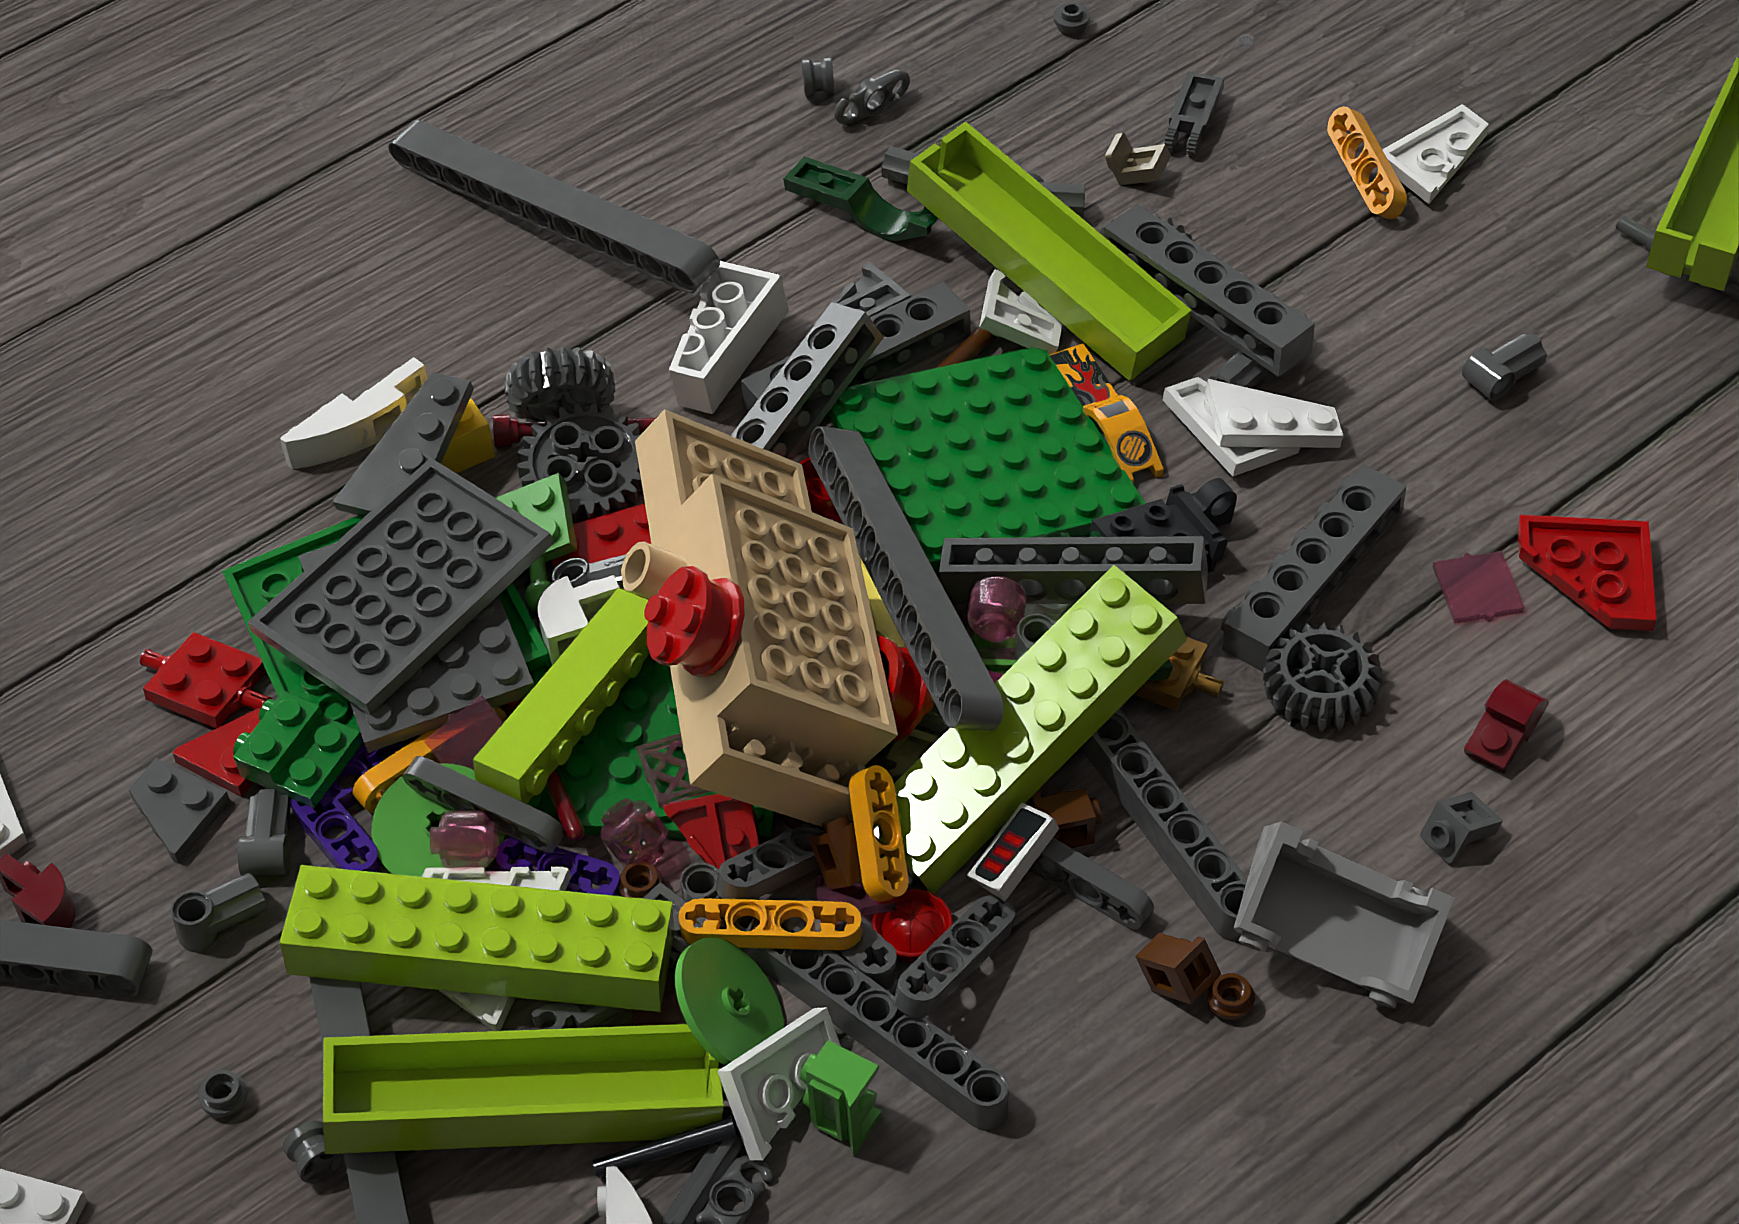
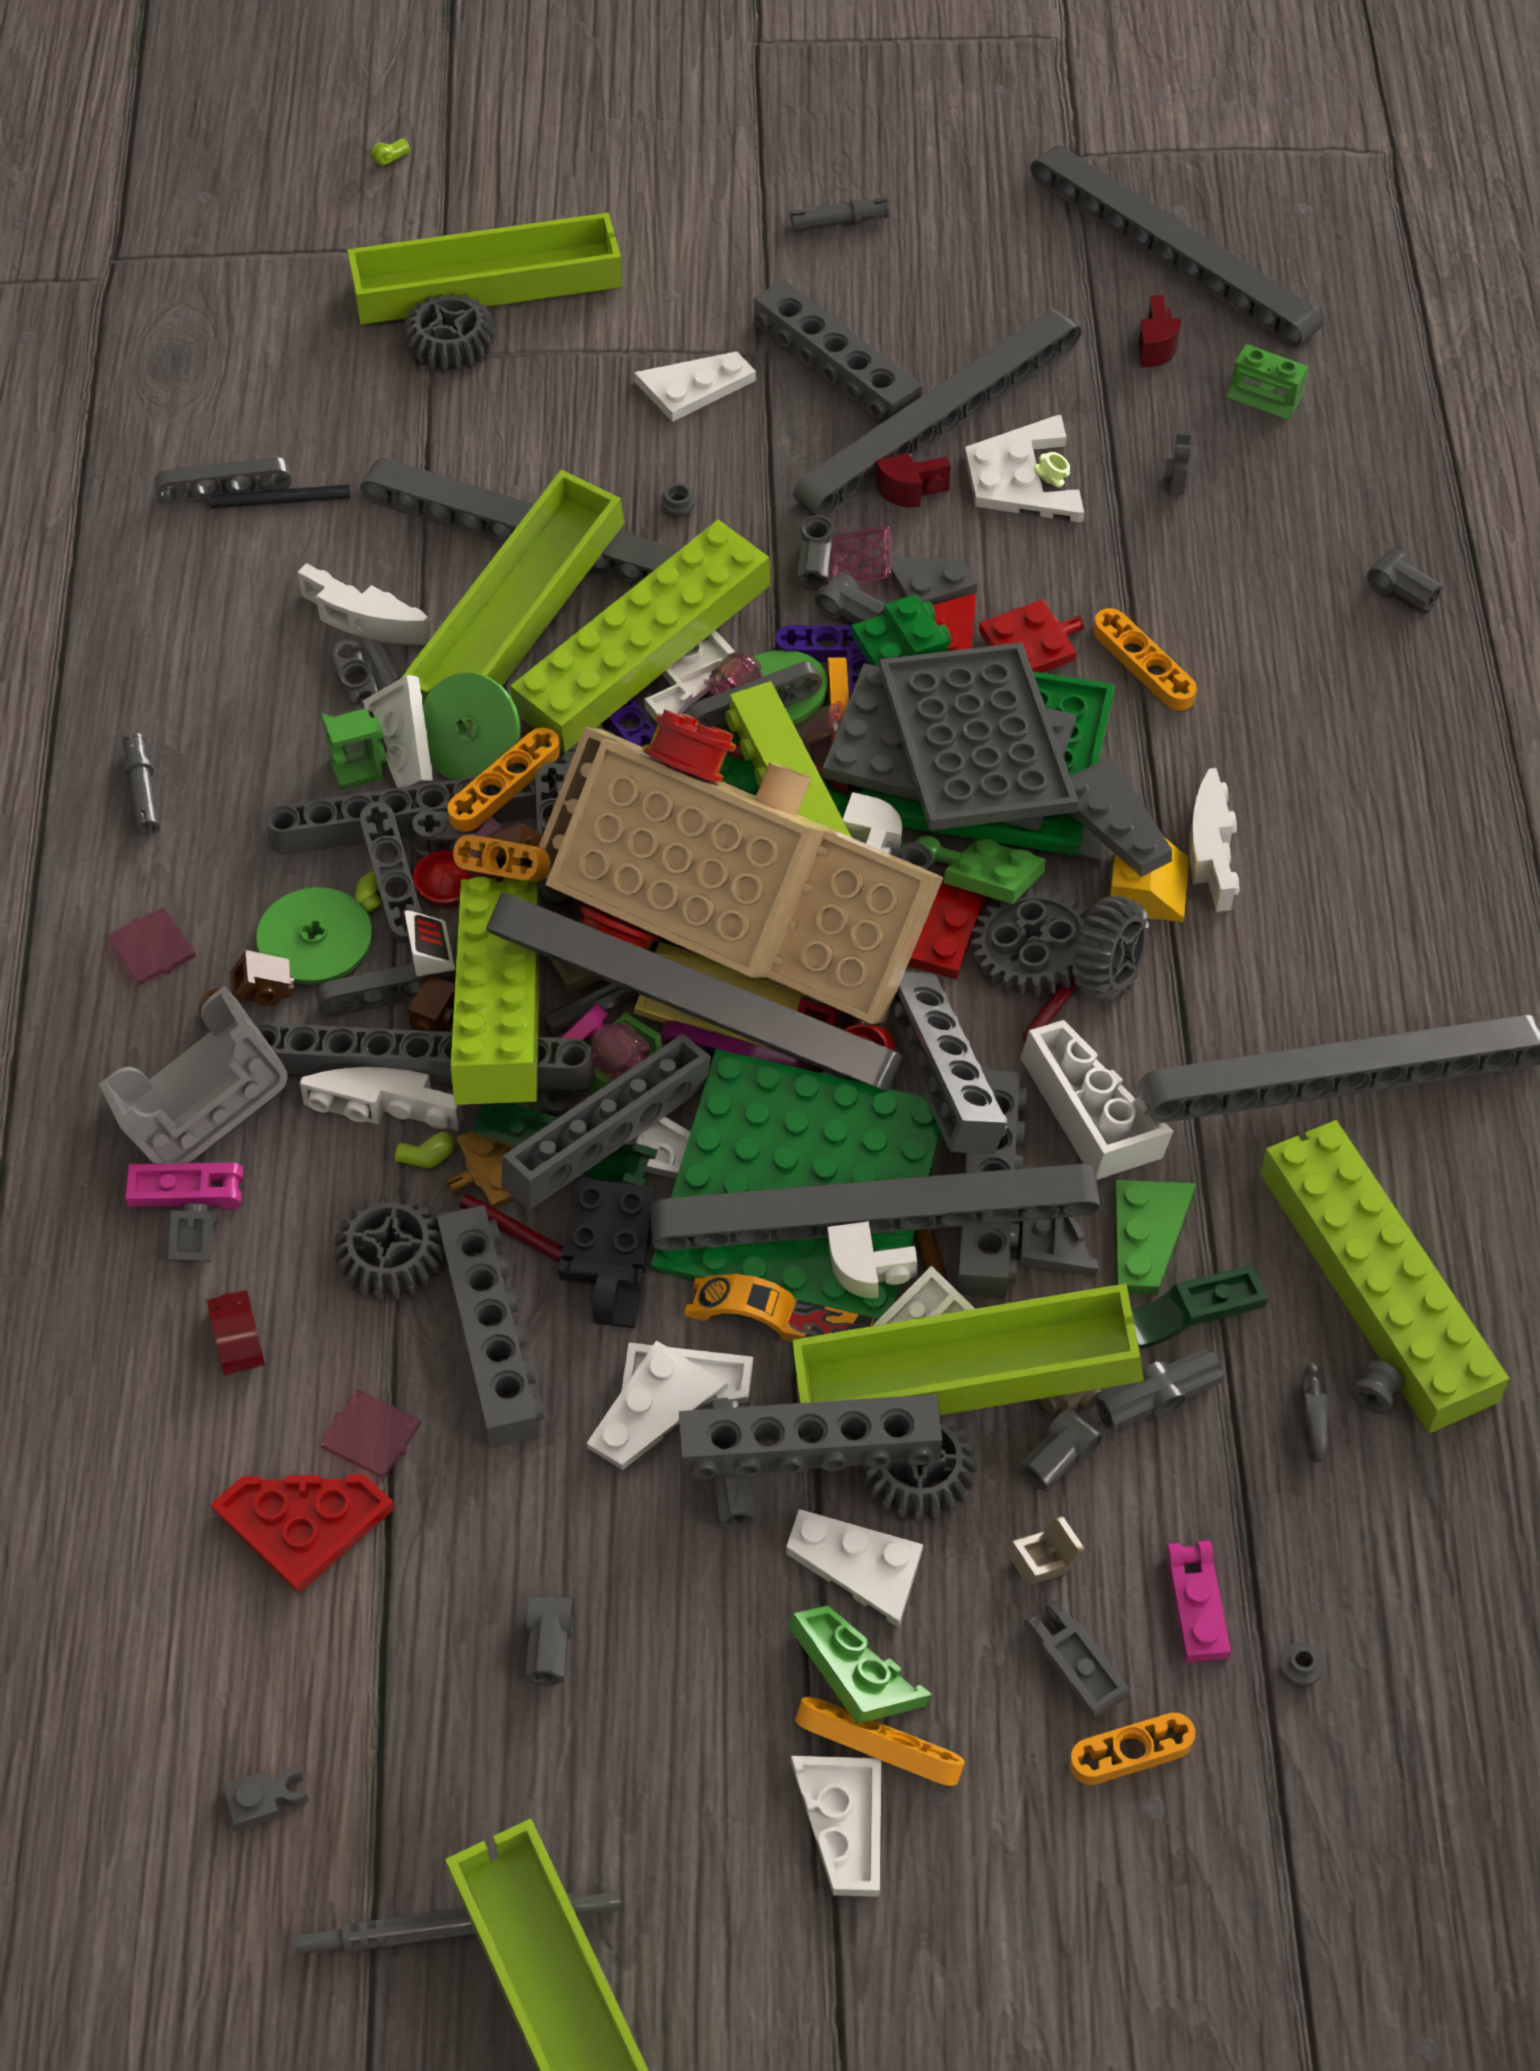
camera: 125 degrees right, 5 degrees up
none -> clear pink piece [107,907,196,985]
none -> dark pink plate [125,1163,244,1210]
none -> bright green piece [256,887,372,985]
none -> white slope [300,1067,464,1131]
none -> lime arm [355,862,385,912]
none -> lime arm [395,1132,455,1169]
none -> dark red bar [459,1194,563,1263]
none -> dark grey beam [650,1164,1100,1250]
none -> white wing [786,1509,923,1628]
none -> bright green wing [788,1606,932,1724]
none -> white brick [827,1221,917,1298]
none -> clear pink window [833,525,892,583]
none -> light orange beam [1069,1713,1195,1785]
none -> light orange beam [1093,608,1197,711]
none -> bright green wing [1115,1180,1197,1295]
none -> dark pink plate [1166,1540,1231,1663]
none -> lime piece [1260,1120,1510,1434]

